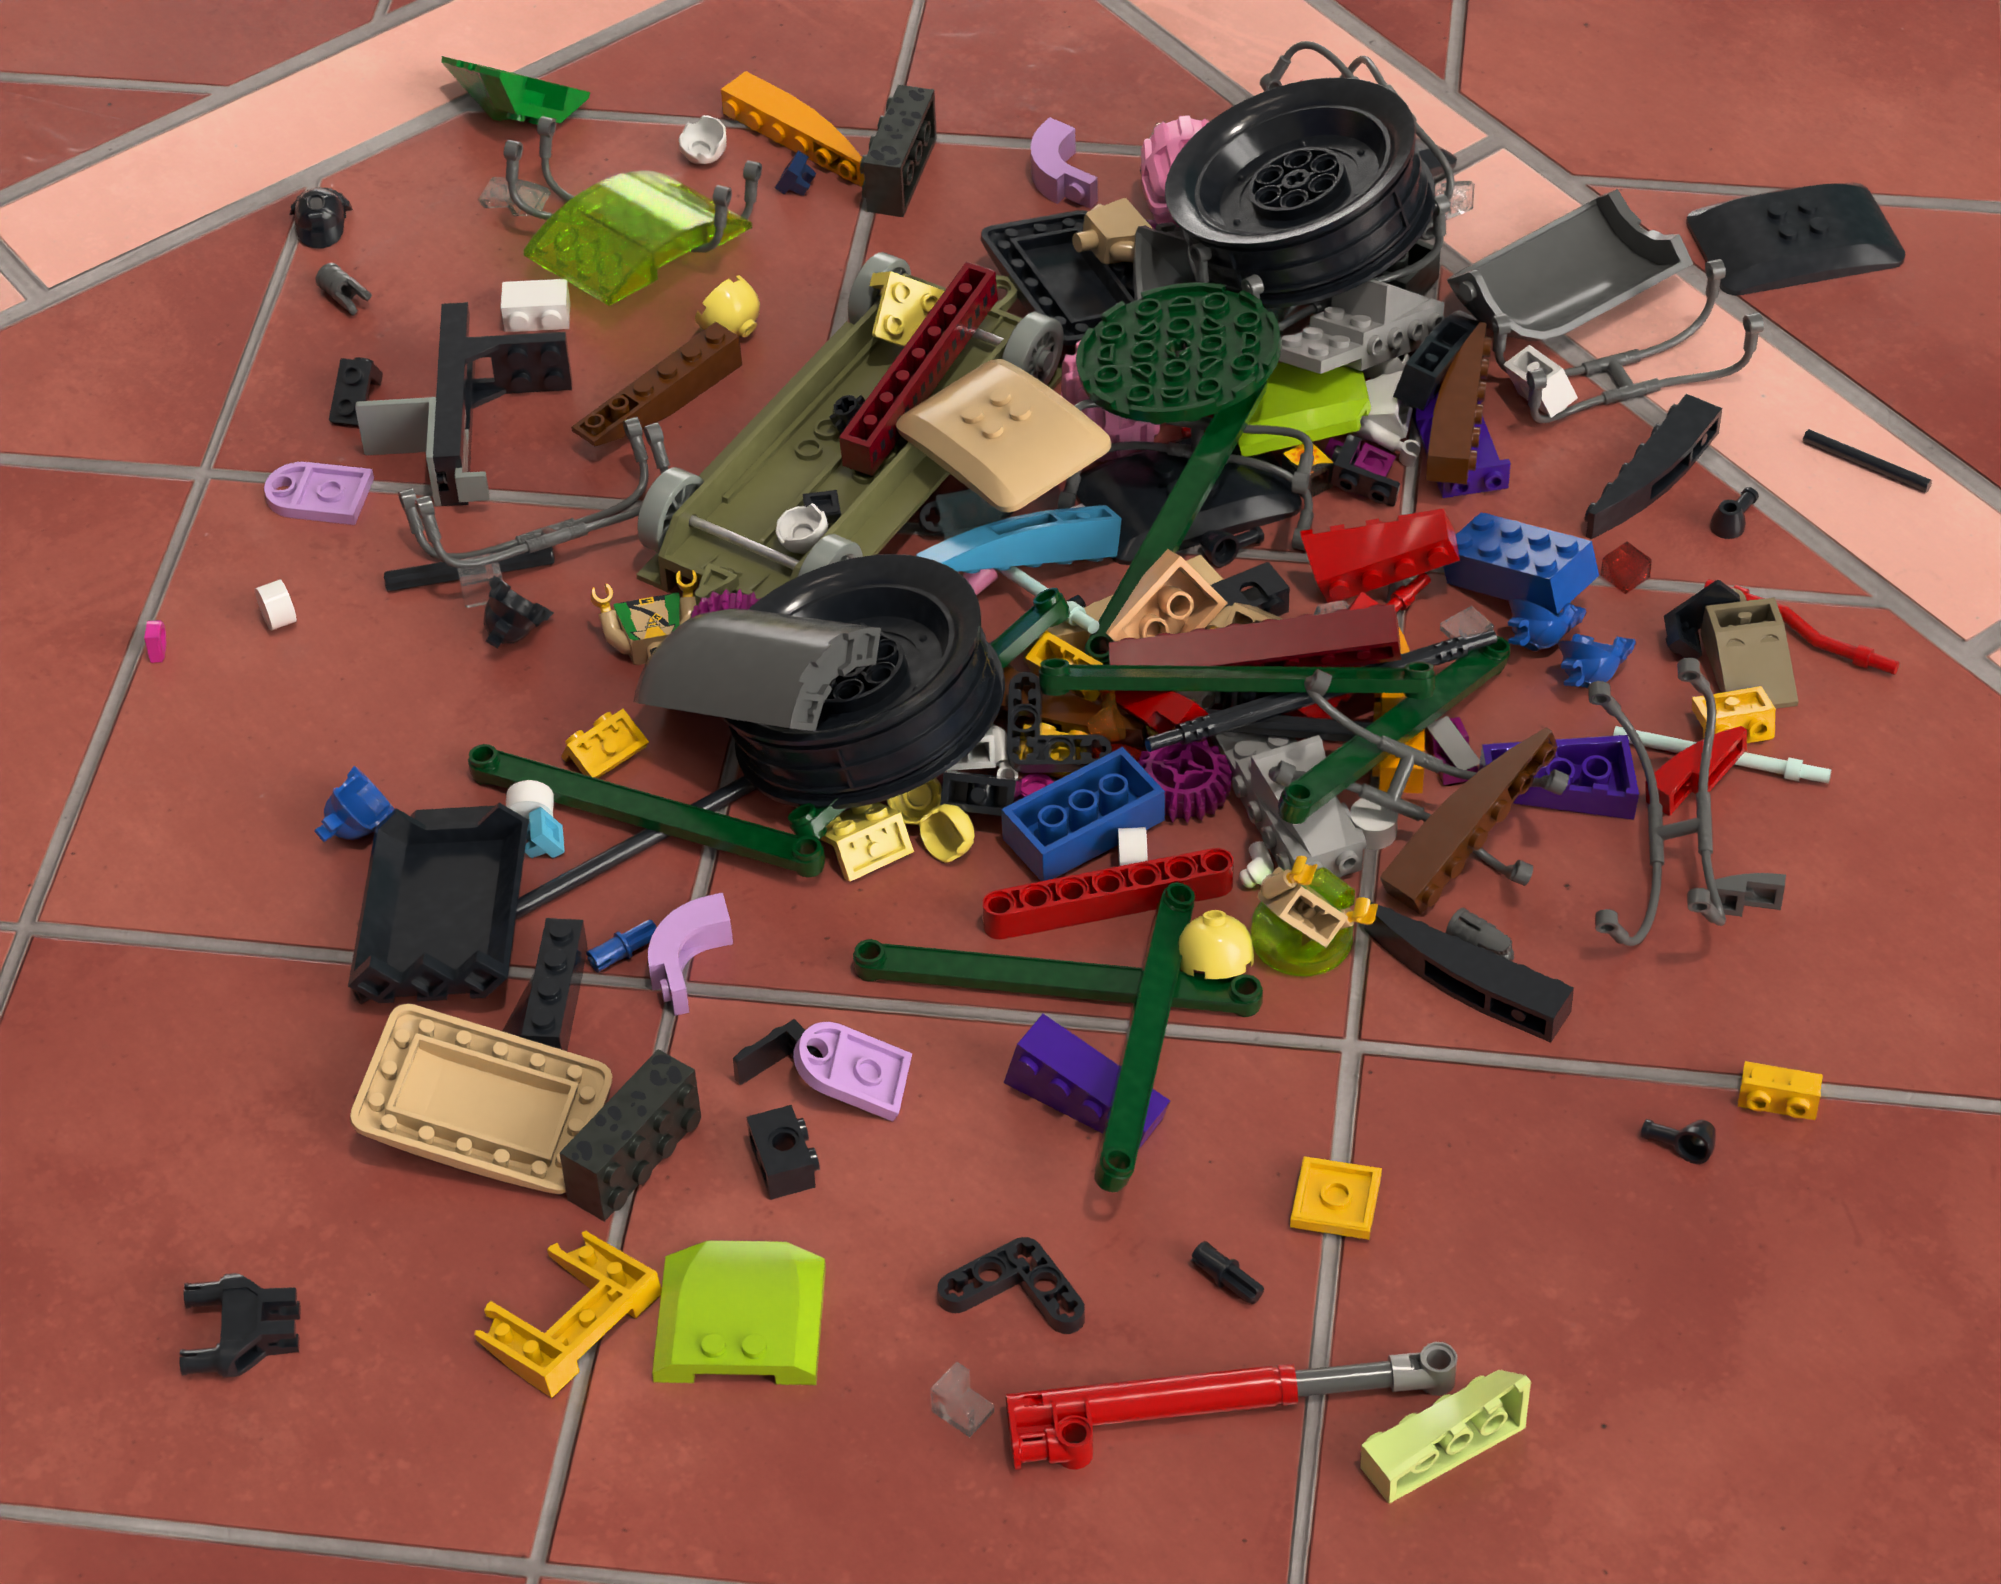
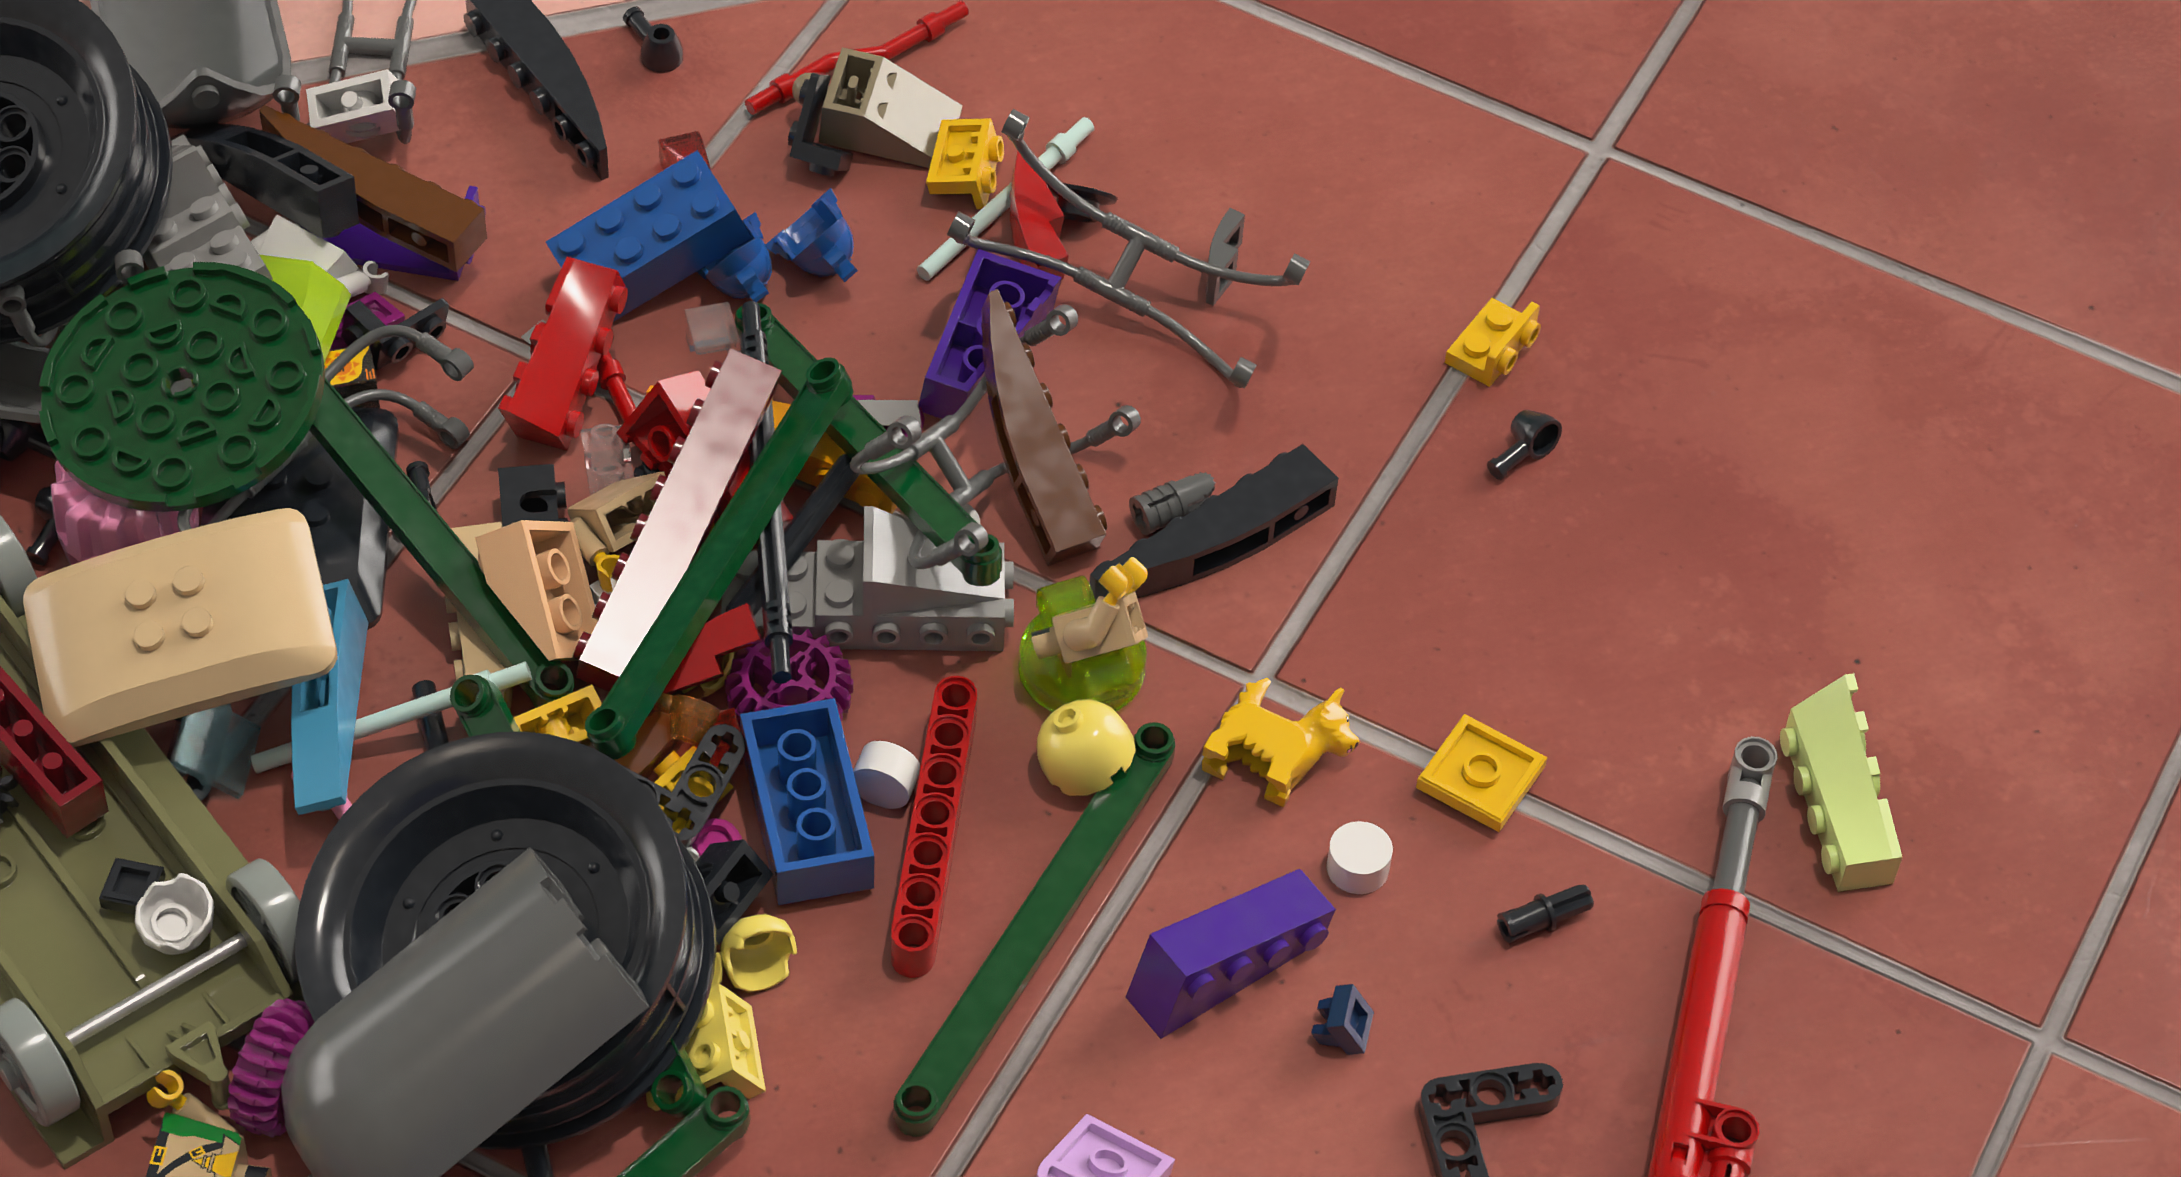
camera: 75 degrees left, 5 degrees up
dark green piece [1094,882,1195,1192] -> none
white arm [1239,841,1274,888] -> none
none -> black piece [1046,183,1118,223]
none -> yellow animal [1202,678,1360,807]
none -> dark blue tile [1311,984,1374,1055]
none -> white piece [1327,821,1393,894]

